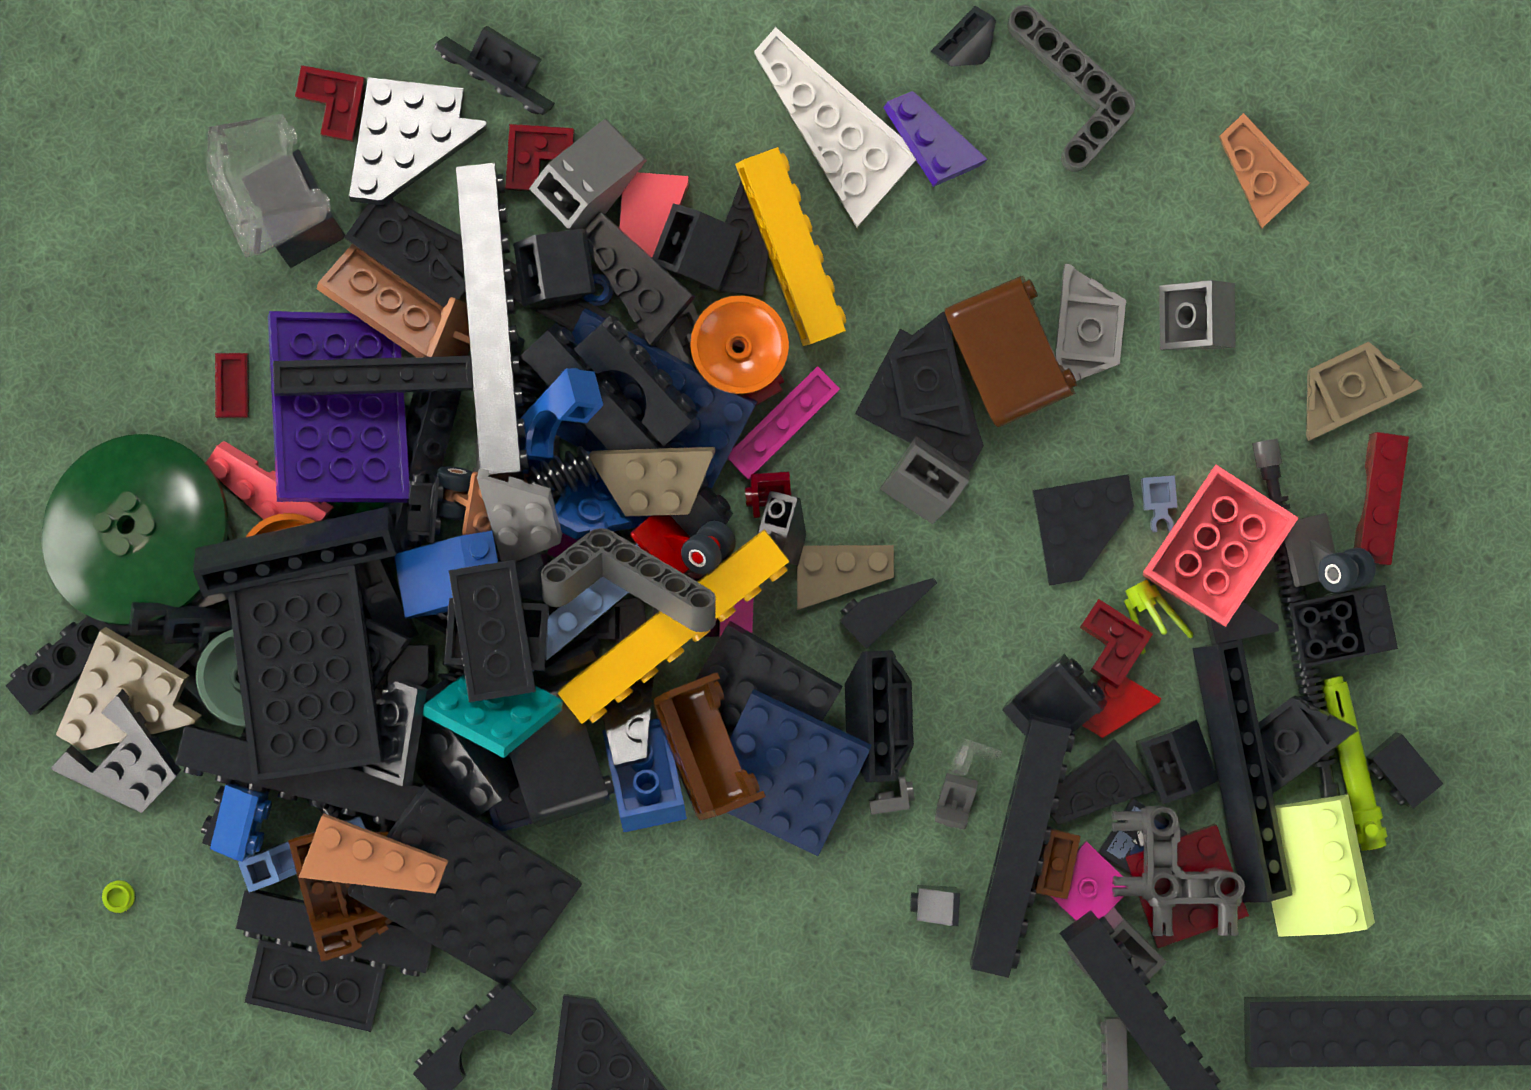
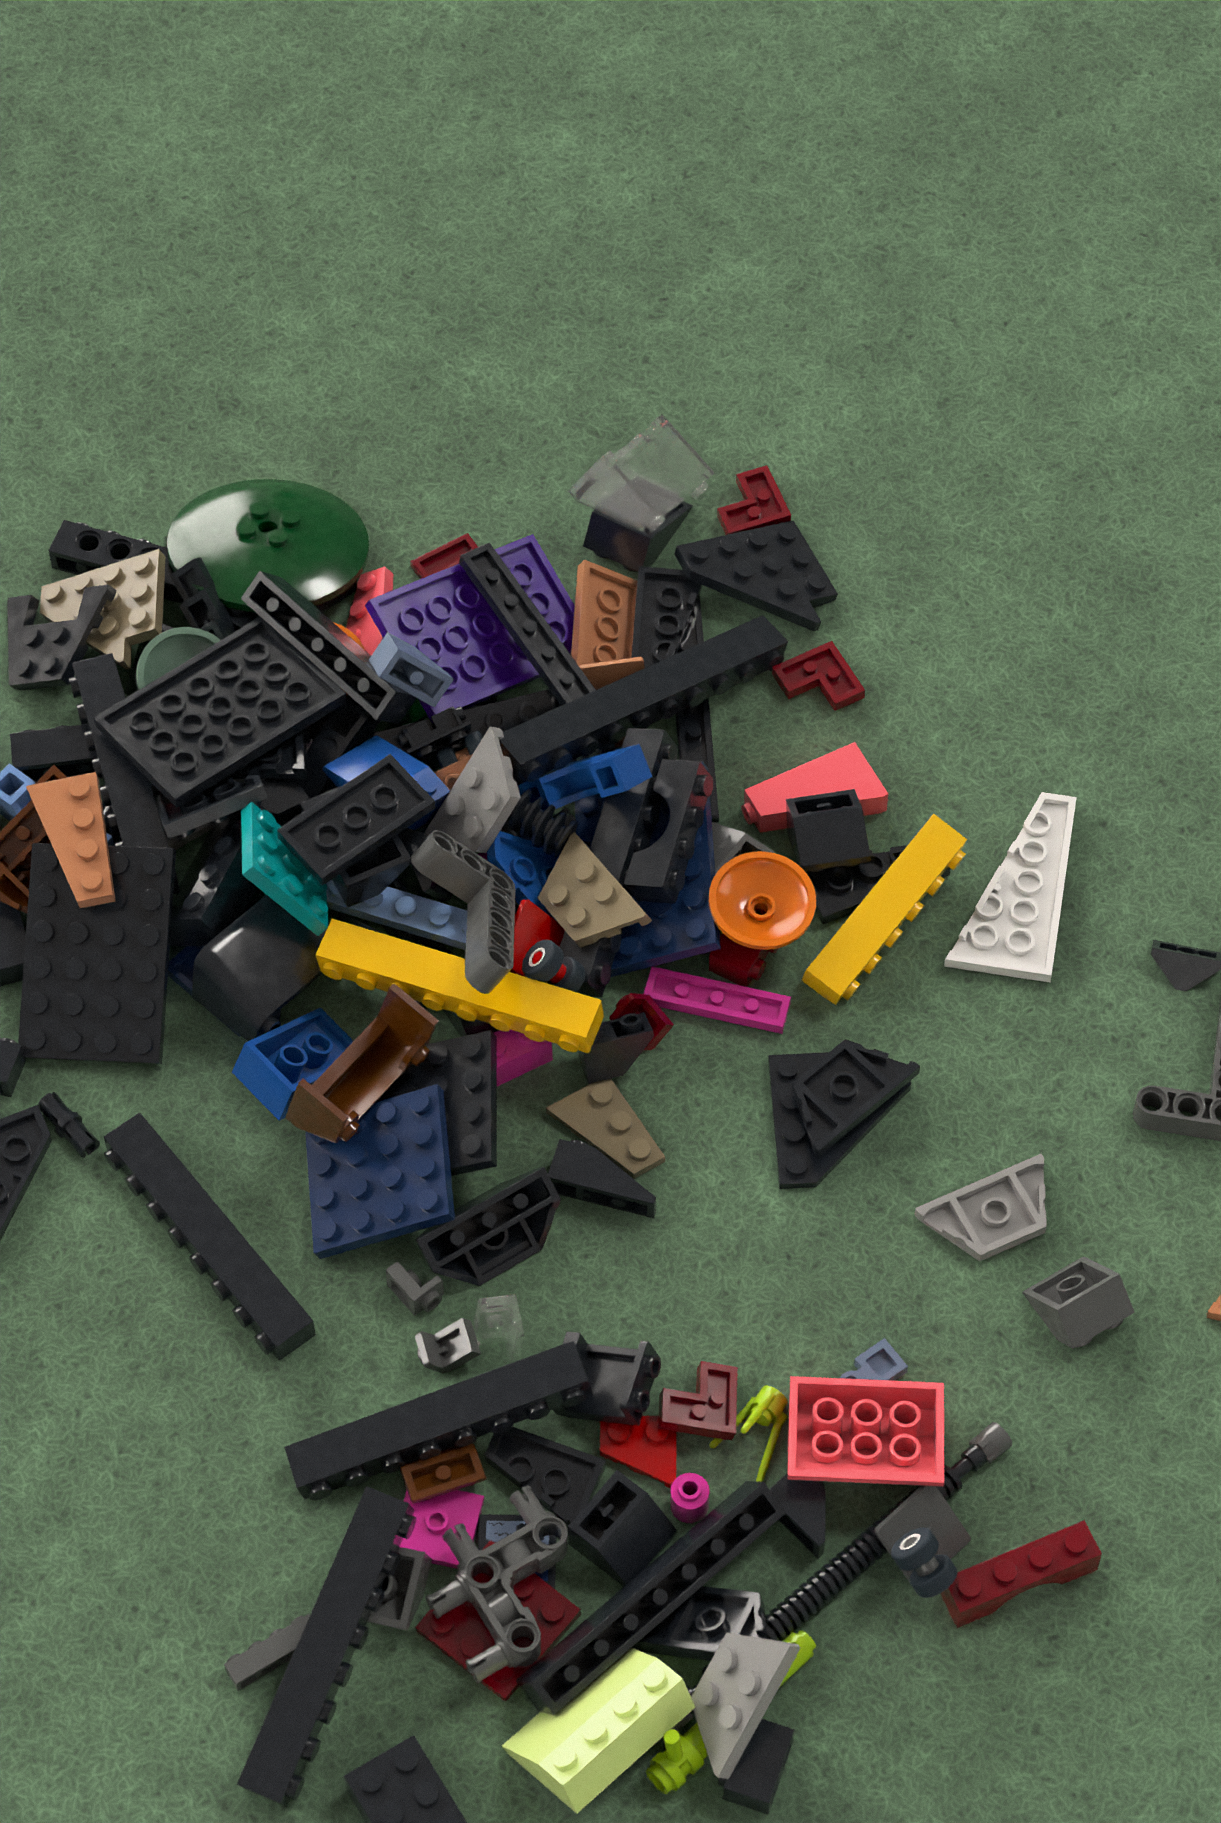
camera: 60 degrees right, 30 degrees down
slope [210,783,272,862] -> none
black bracket [434,26,555,115] -> none
black slope [513,228,596,308] -> none
dark grey slope [529,119,647,230] -> none
blue plate [583,274,614,306] -> none
black wing [586,212,695,346] -> none
black wing [602,676,654,768] -> none
dark grey slope [880,436,970,524] -> none
wing [883,91,987,187] -> none
slope [910,885,960,926] -> none
reddish brown windscreen [945,276,1077,427] -> none
black plate [1033,474,1134,586] -> none
black slope [1289,585,1398,668] -> none
dark tan wing [1306,342,1423,441] -> none
none -> black pin [38,1092,100,1158]
none -> black brick [104,1112,316,1361]
none -> sand blue slope [369,632,454,707]
none -> dark pink brick [670,1473,709,1523]
none -> light grey wing [691,1632,801,1779]

